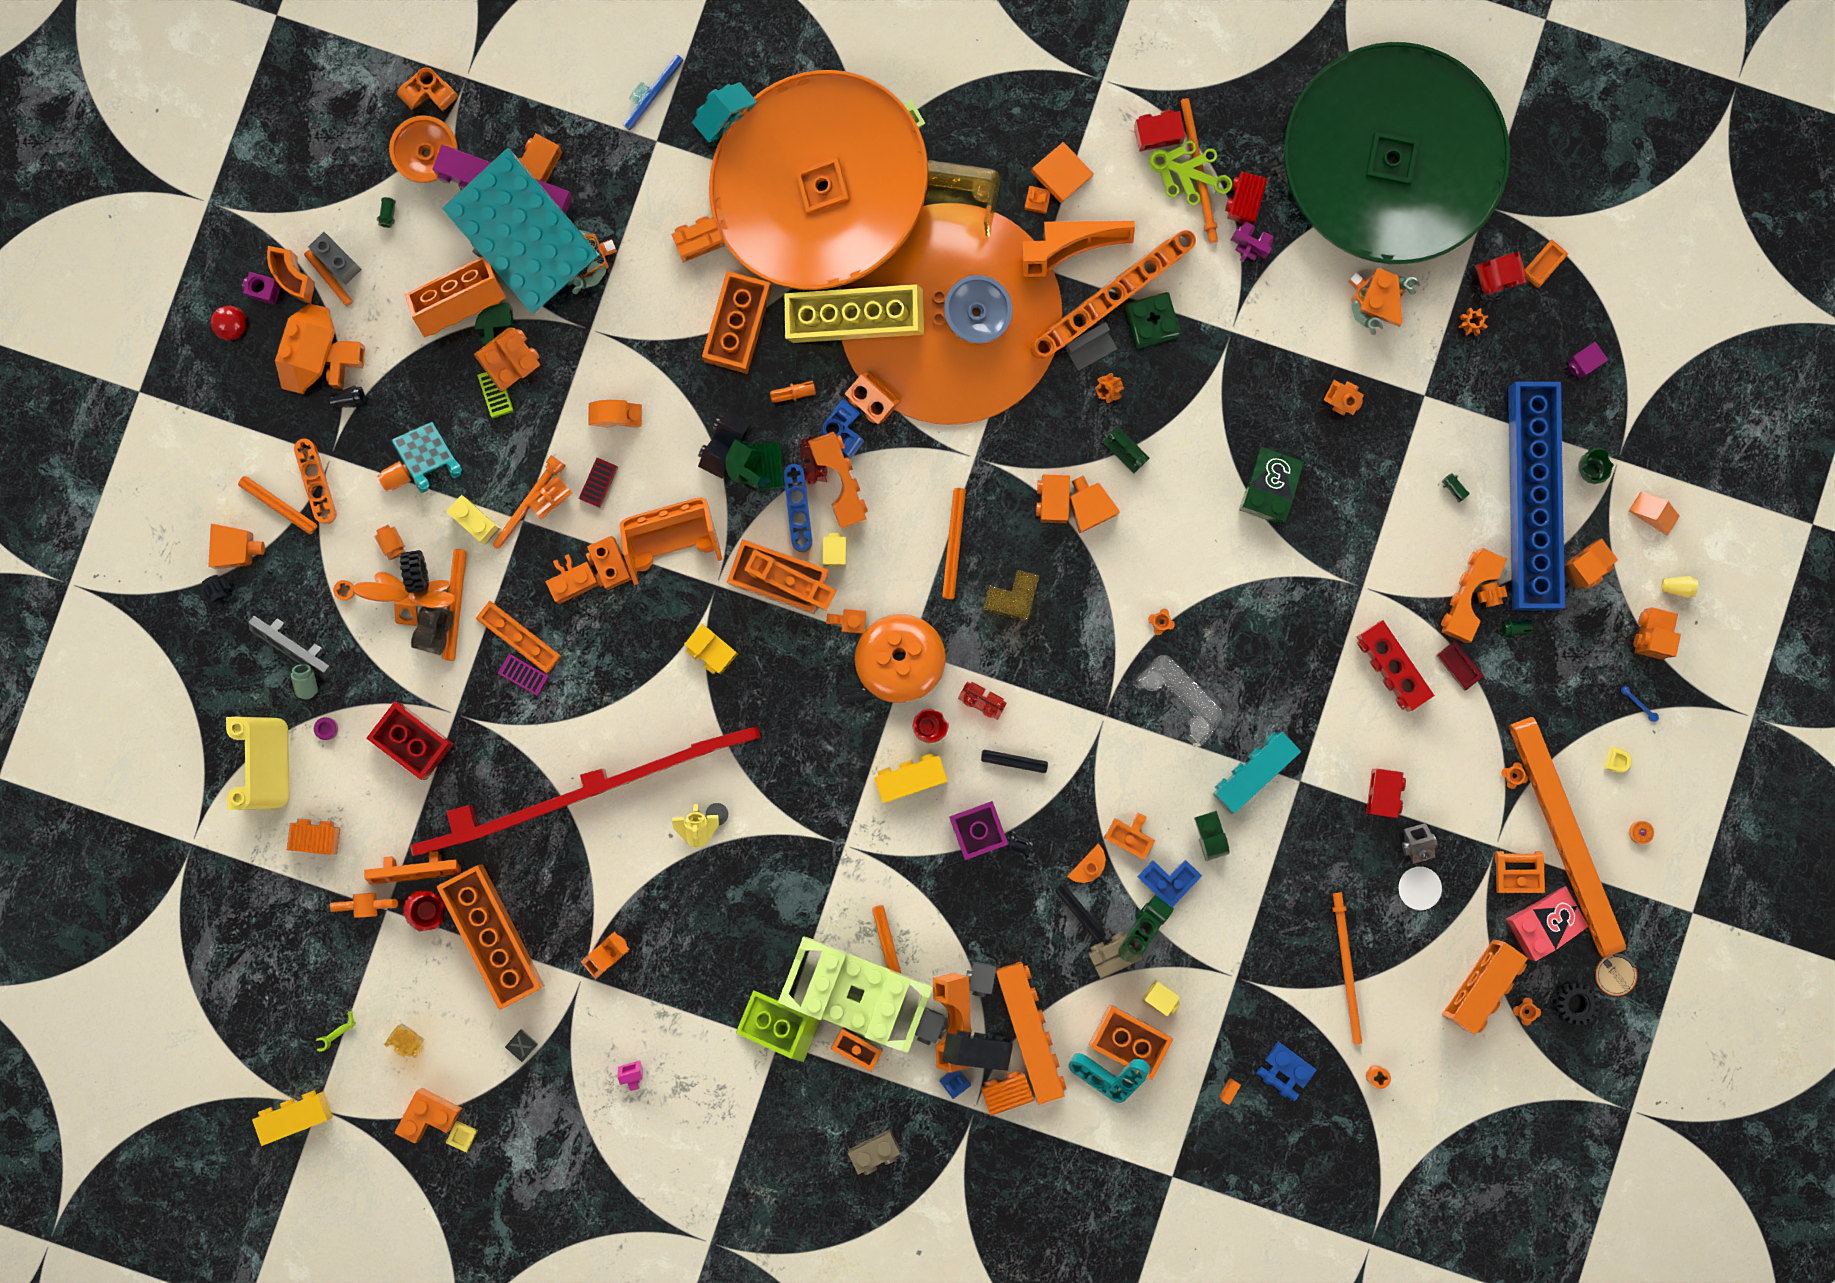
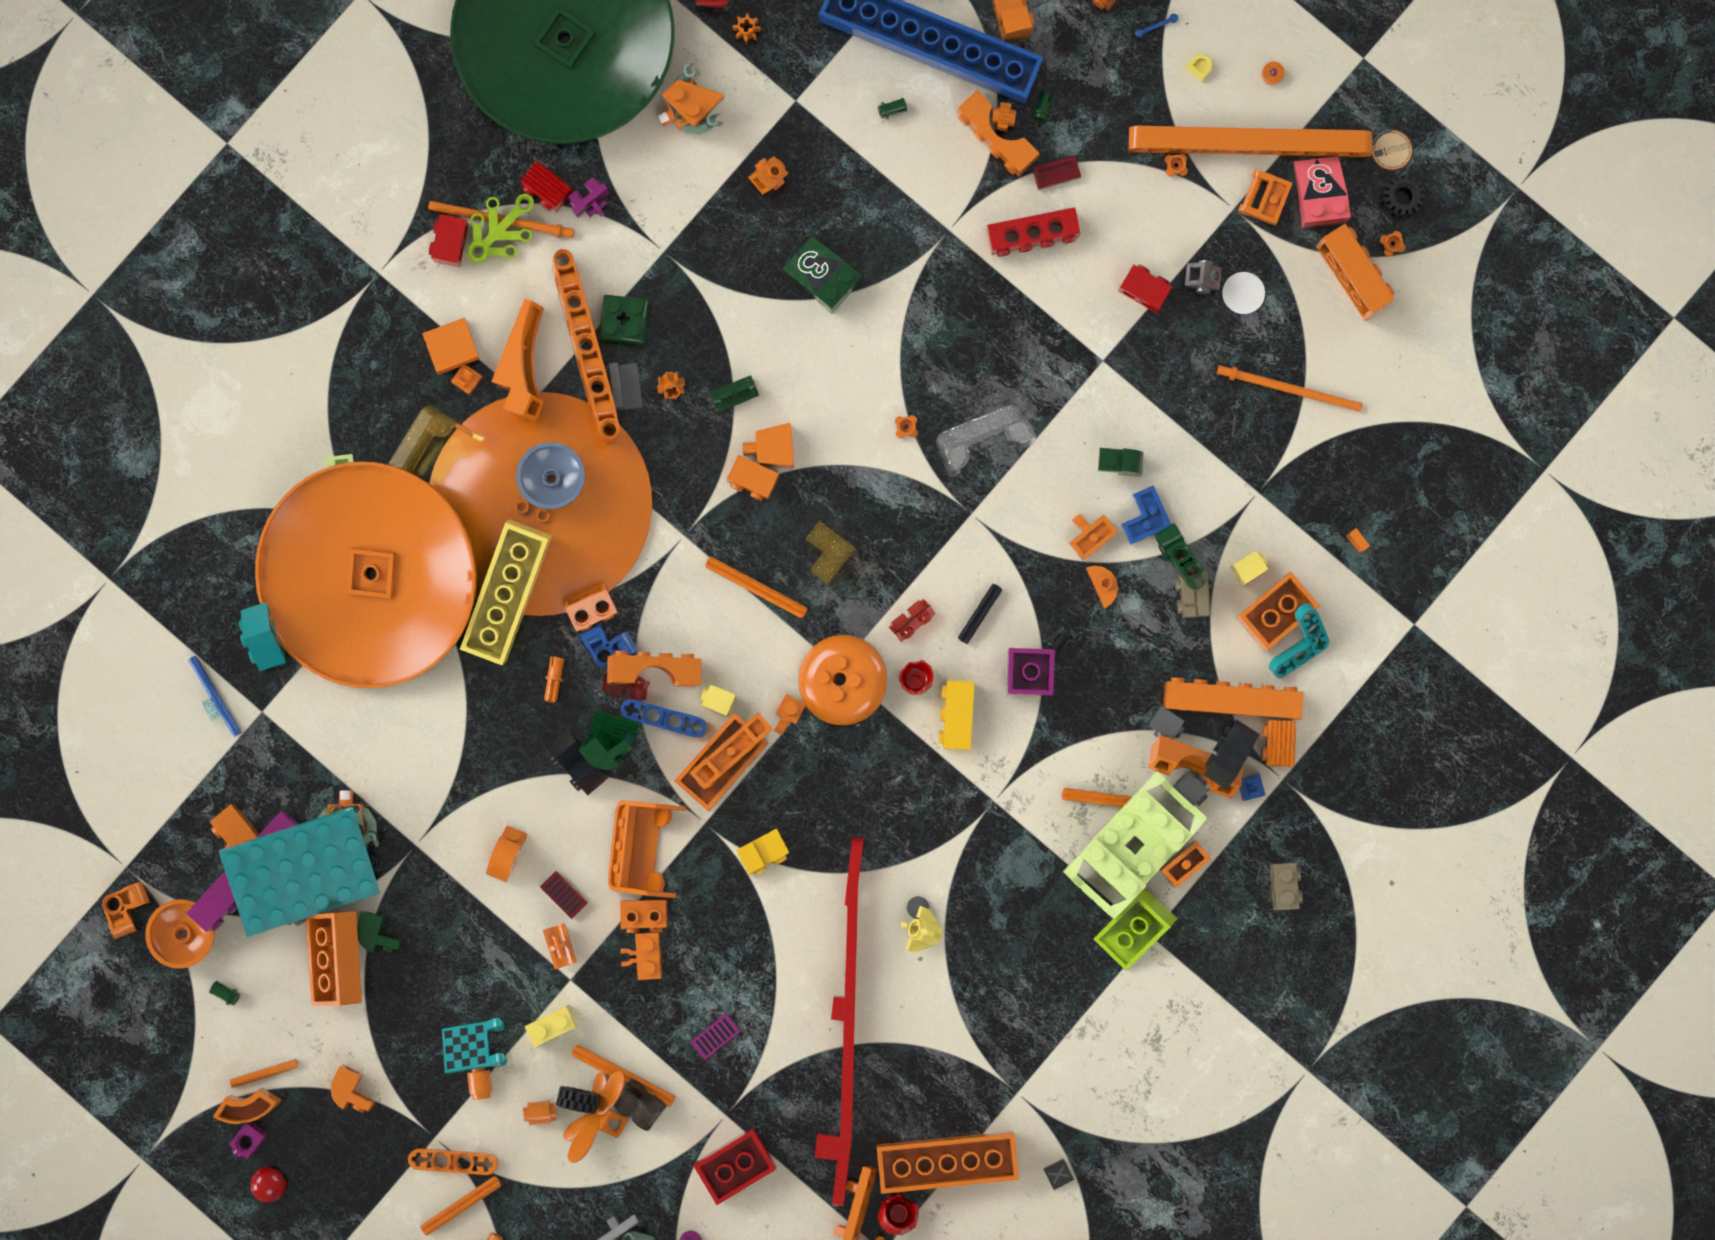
camera: 65 degrees left, 0 degrees up
orange wedge [275,304,335,394] -> none
dark grey brick [308,232,362,285] -> none
black cone [329,385,366,408] -> none
orange bush [333,580,355,601] -> none
orange plate [474,327,540,391] -> none
orange tile [475,601,562,674] -> none
lime tile [478,372,514,418] -> none
orange piece [493,455,566,549] -> none
orange brick [581,932,629,980] -> none
dark pink tile [617,1061,643,1091] -> none
orange brick [671,216,724,263] -> none
orange brick [702,271,772,374] -> none
black axle [1055,884,1106,942] -> none
teal brick [1213,732,1301,814] -> none
blue plate [1256,1041,1316,1101] -> none
orange bush [1366,1065,1391,1089] -> none

